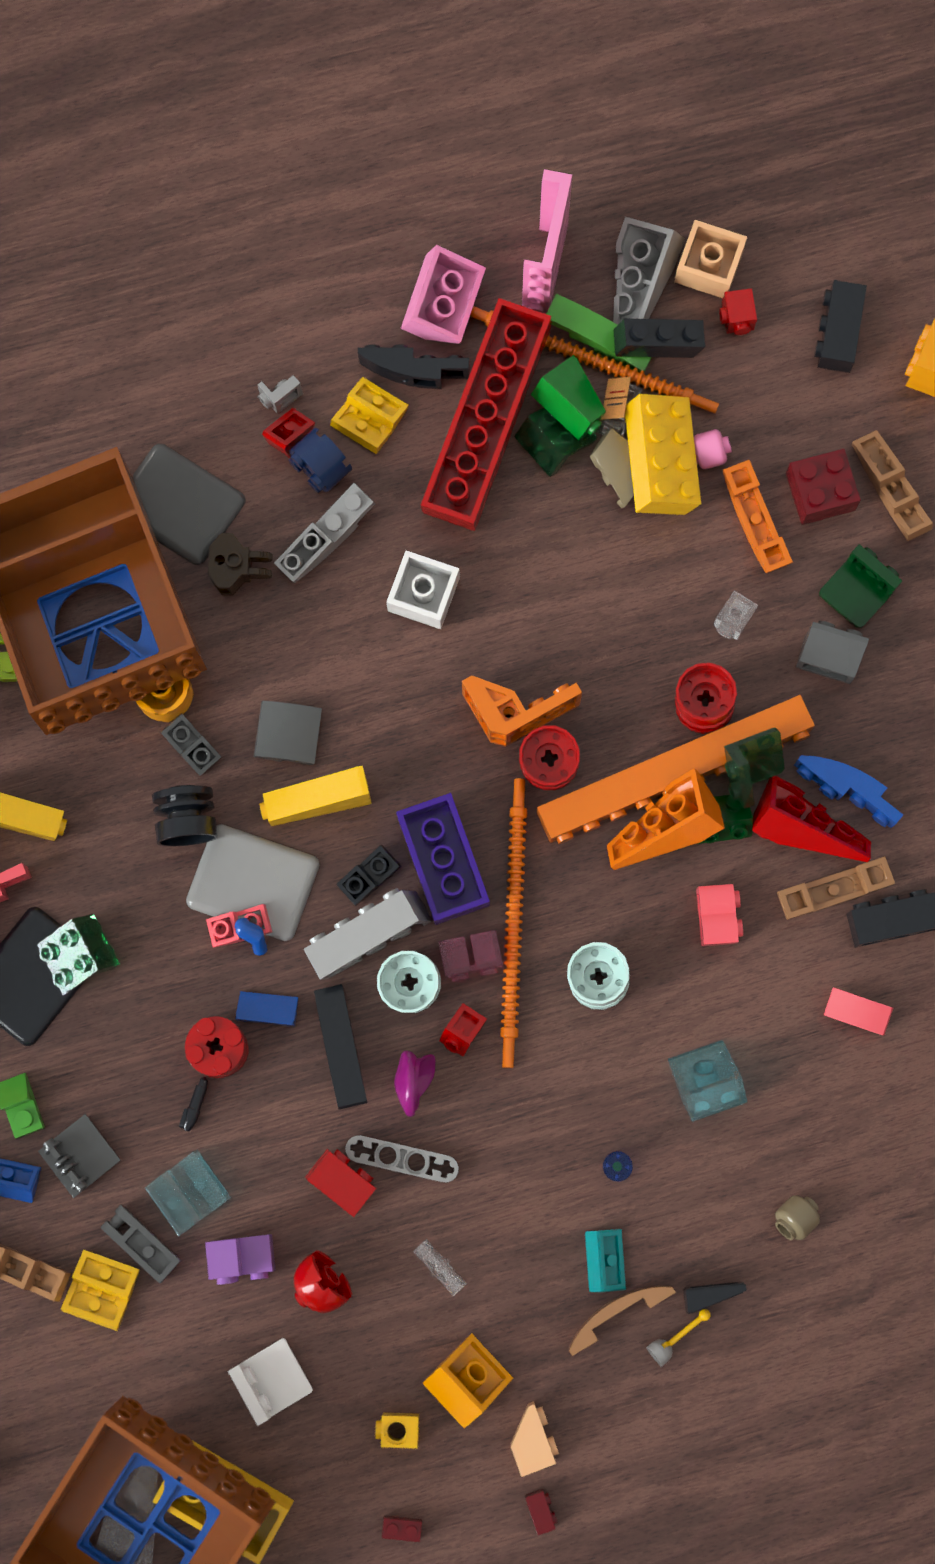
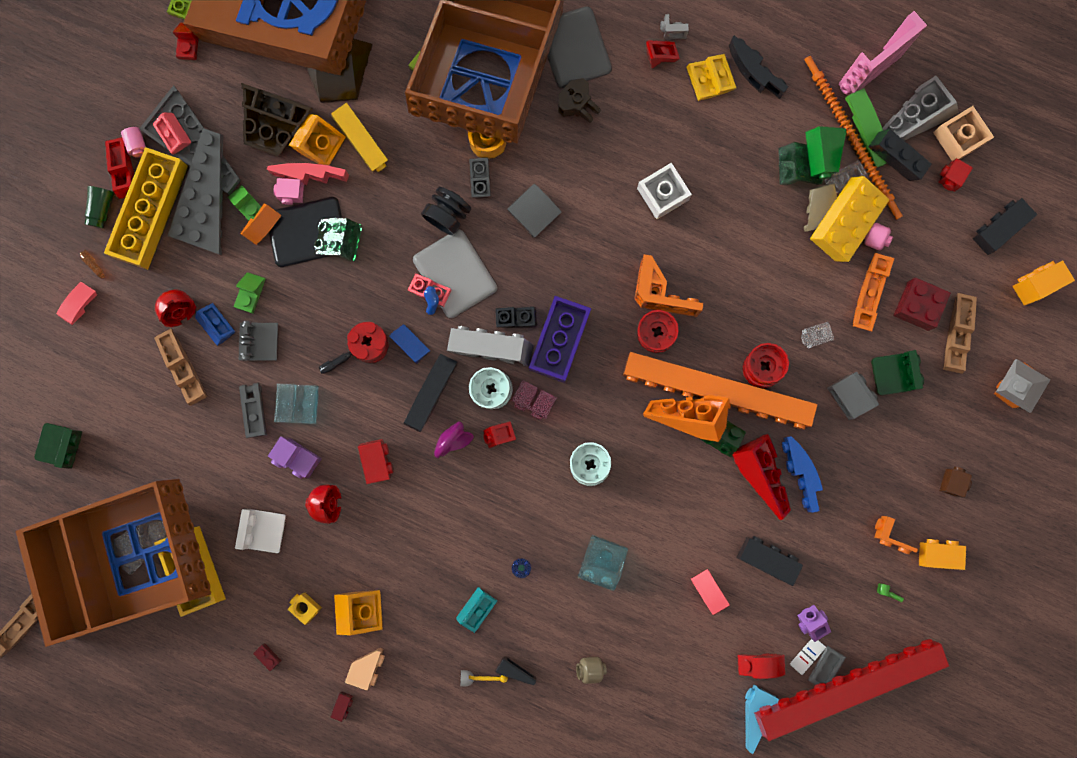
camera: 40 degrees right, 5 degrees up
yellow slope [61,1250,140,1331] -> none
yellow slope [259,766,372,826] -> none
light grey slope [274,483,376,583] -> none
dark blue brick [288,427,352,493] -> none
light grey beam [346,1136,459,1182] -> none
bright pink slope [401,245,486,344] -> none
clear pin [413,1239,467,1297] -> none
red brick [421,298,552,531] -> none
orange hose [500,778,527,1068] -> none
medium nougat slope [568,1286,676,1356] -> none
clear orange sticker [601,377,631,420] -> none
coral brick [696,884,743,946] -> none
clear green bracket [724,728,785,809] -> none
medium nougat slope [777,857,895,920] -> none

